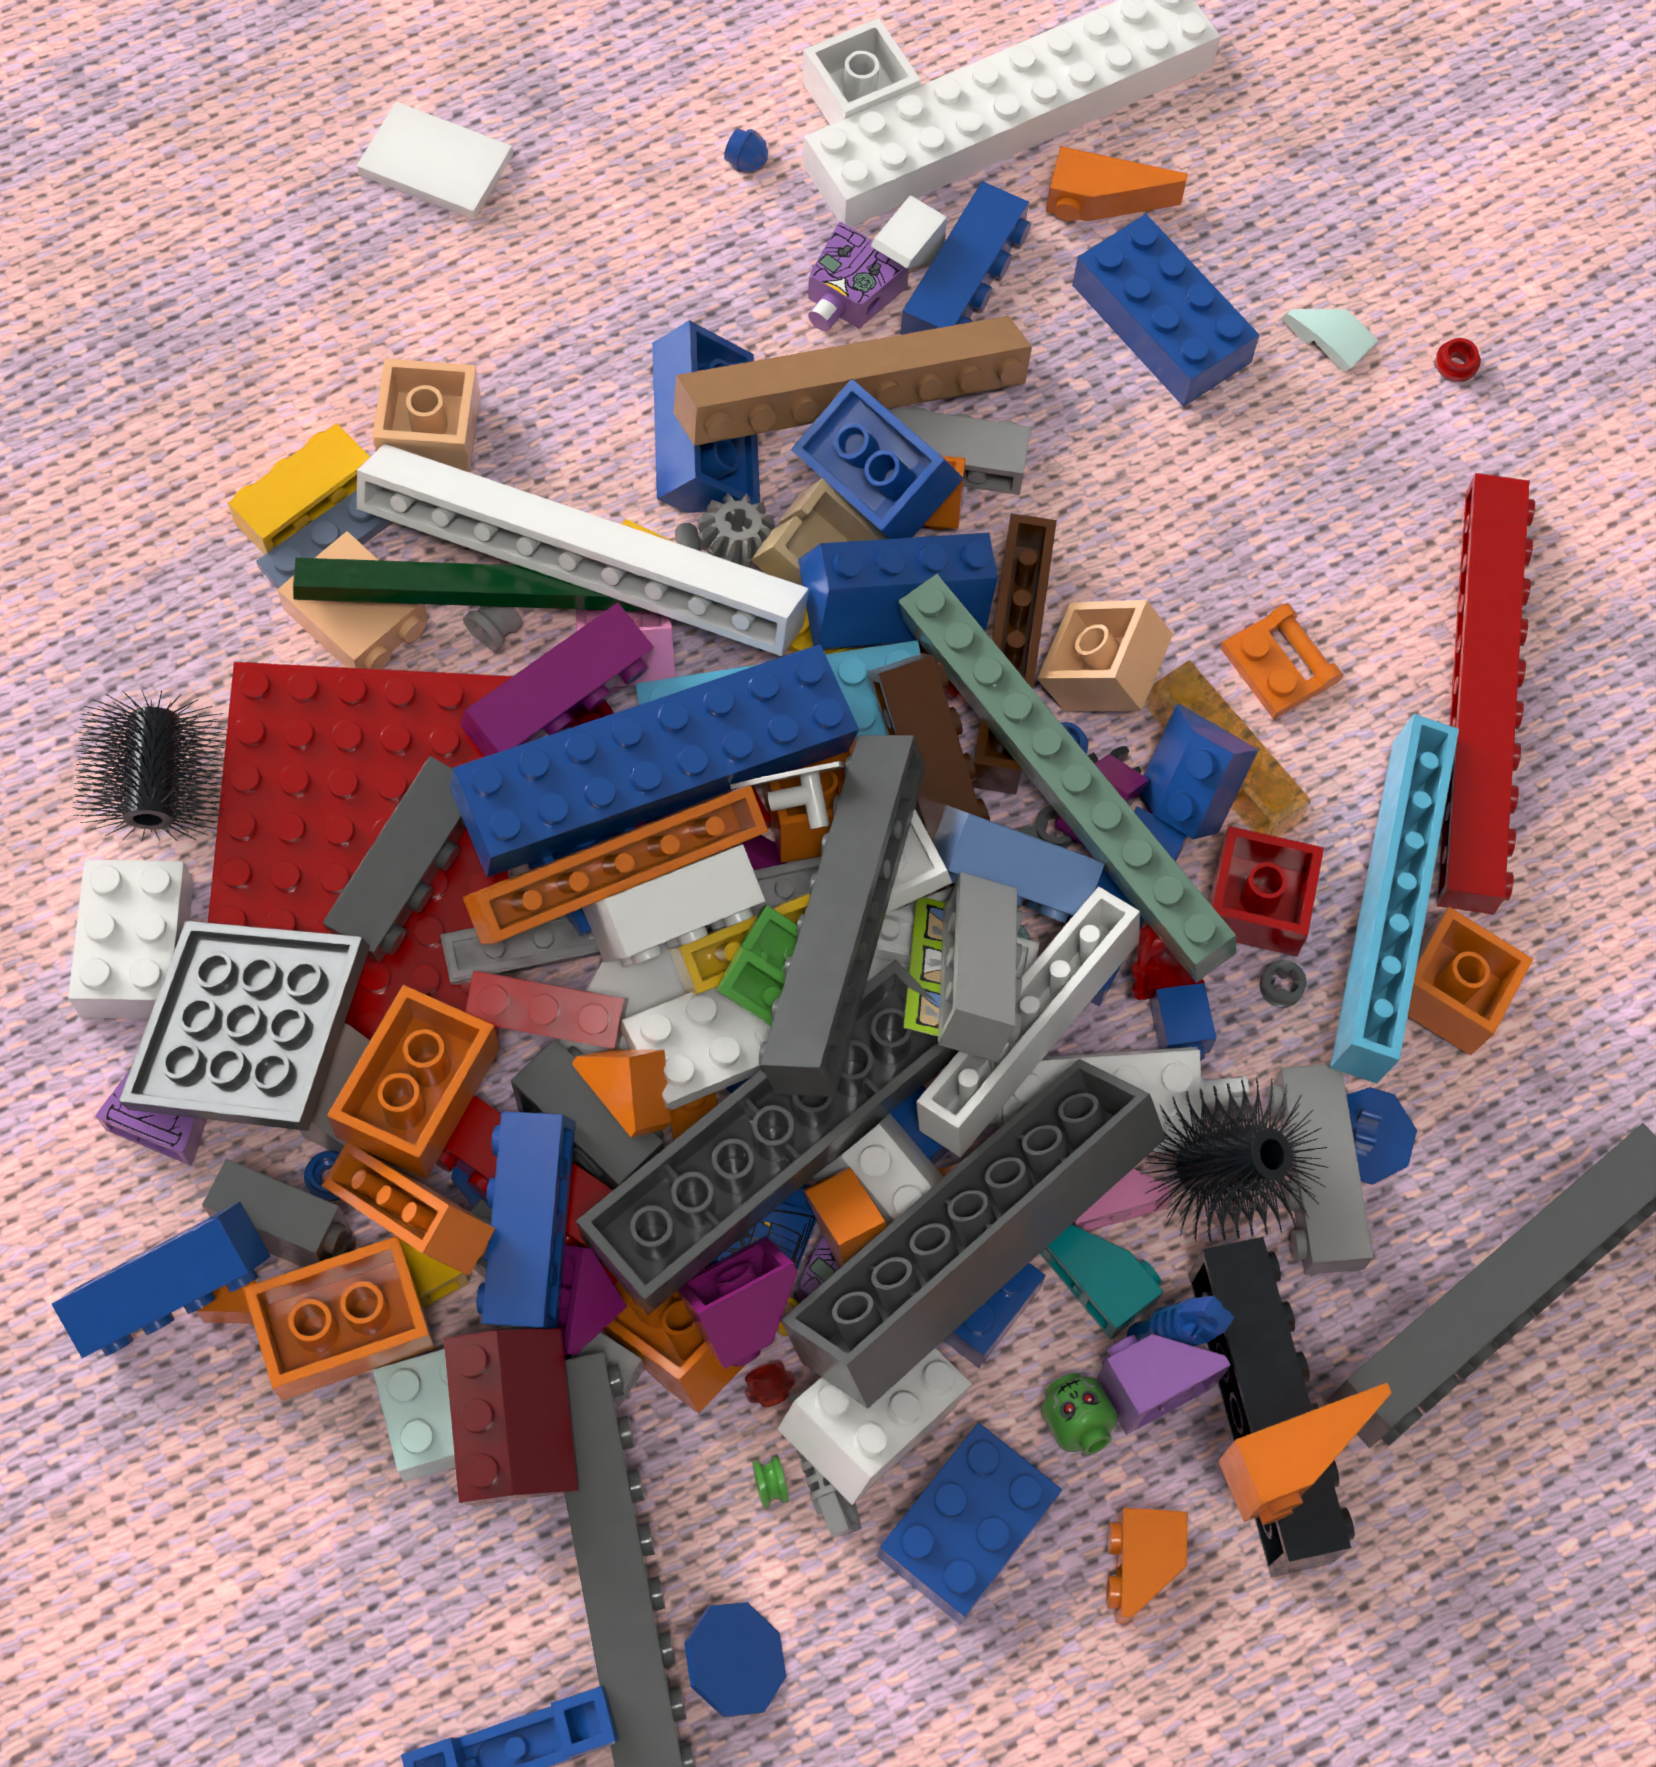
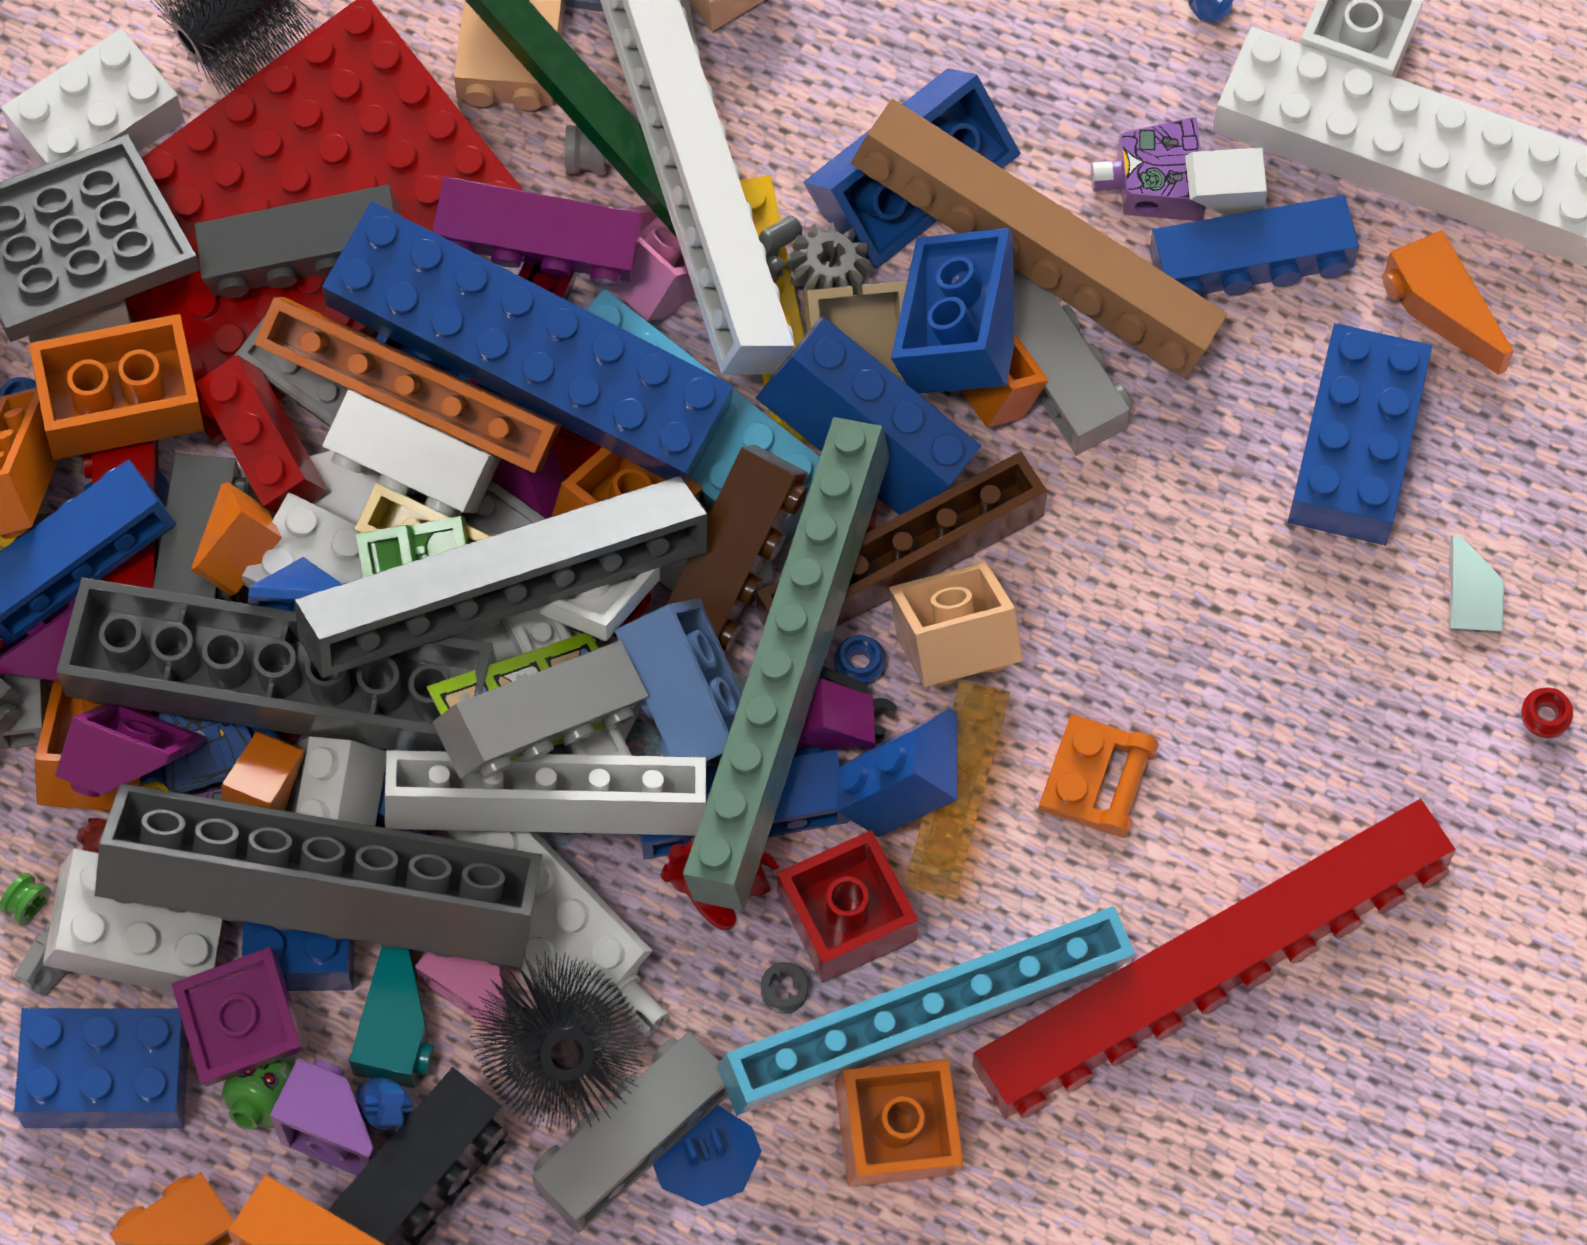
camera: 55 degrees right, 0 degrees up
white shield [730,761,845,829] -> none
blue brick [1150,983,1217,1061] -> none
none -> magenta plate [171,947,306,1087]
none -> blue slope [248,557,342,612]

